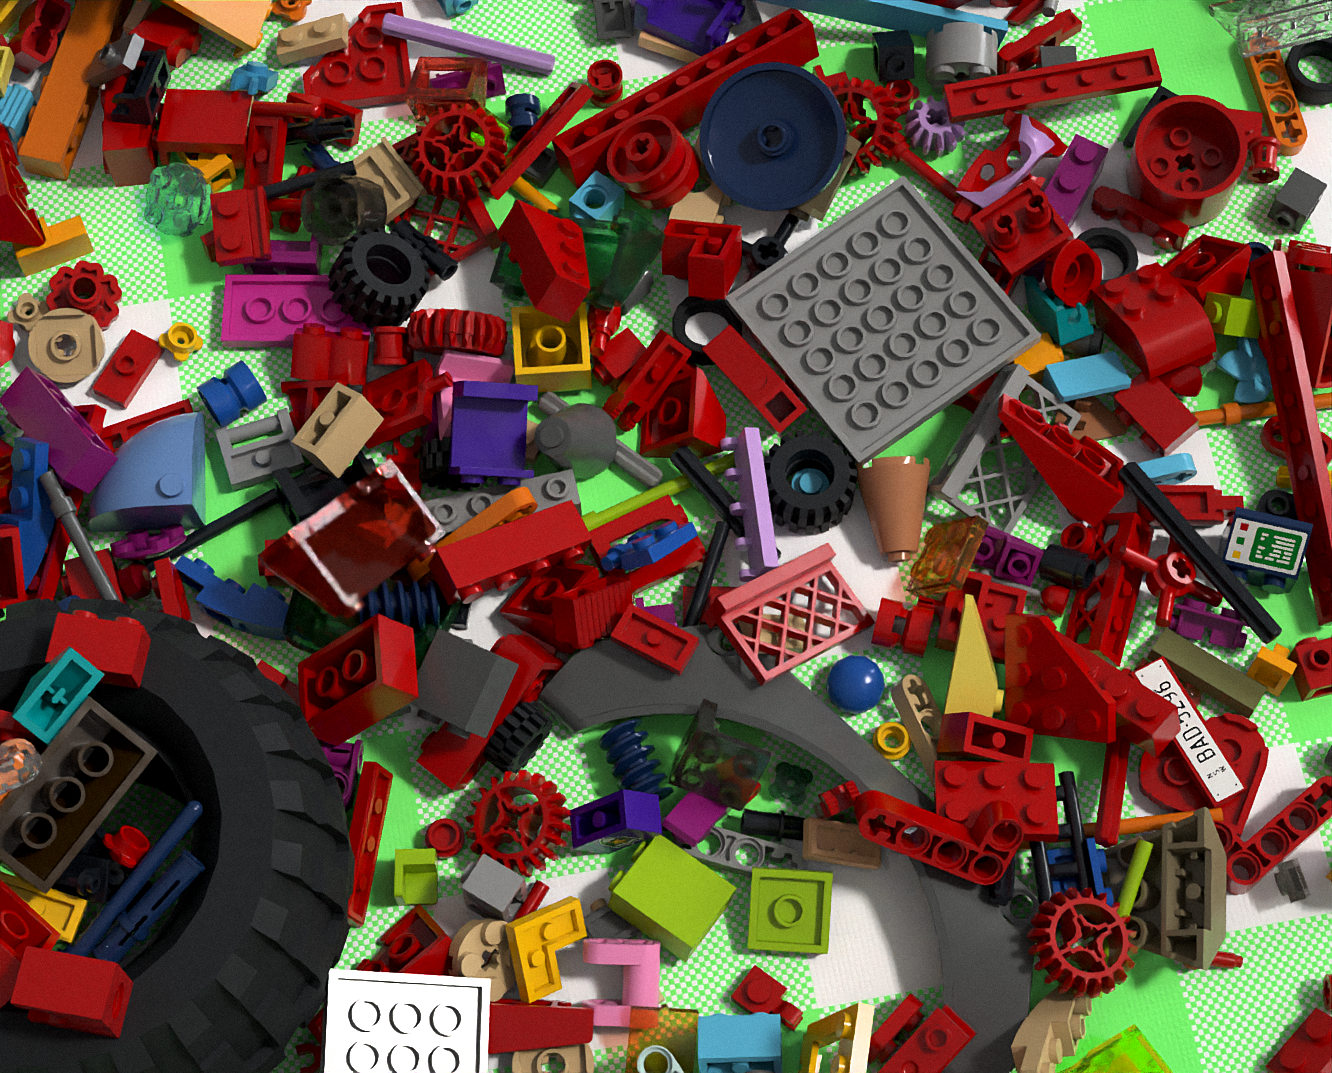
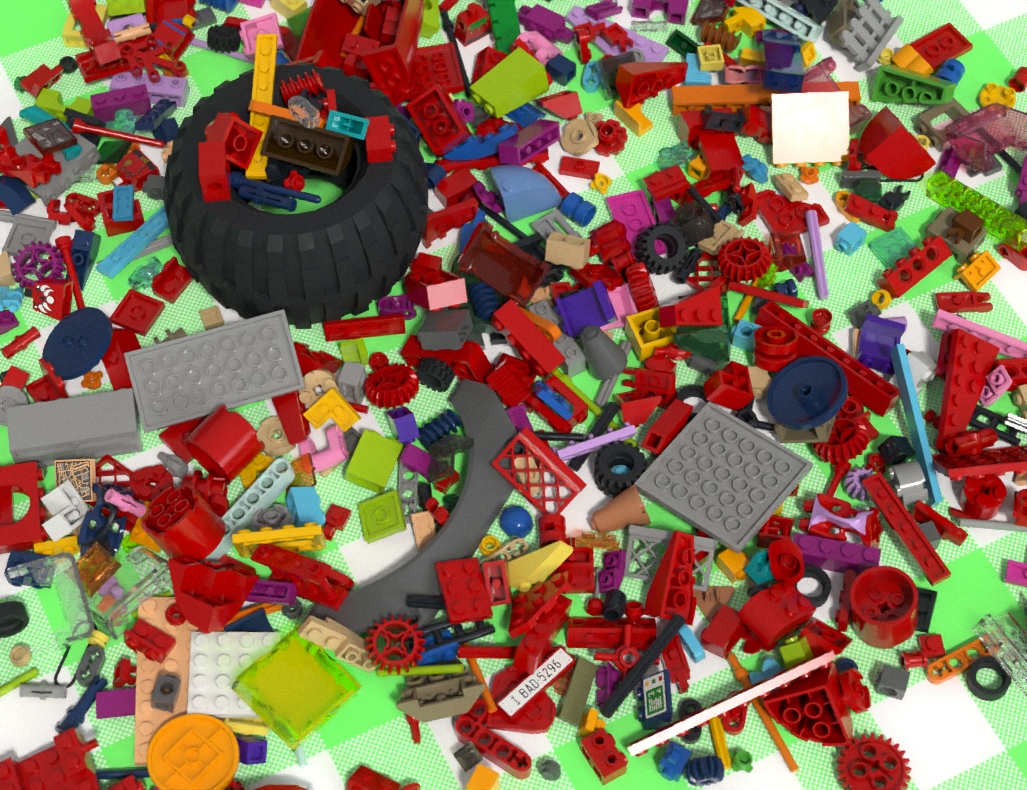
camera: 75 degrees right, 10 degrees down
dark grey bar [39,471,121,602] -> none
flat silver plate [85,33,144,87] -> none
red plate [610,603,699,676] -> none
red beam [853,790,1024,885] -> none
red plate [969,178,1074,280] -> none
medium azure panel [1041,351,1131,402] -> none

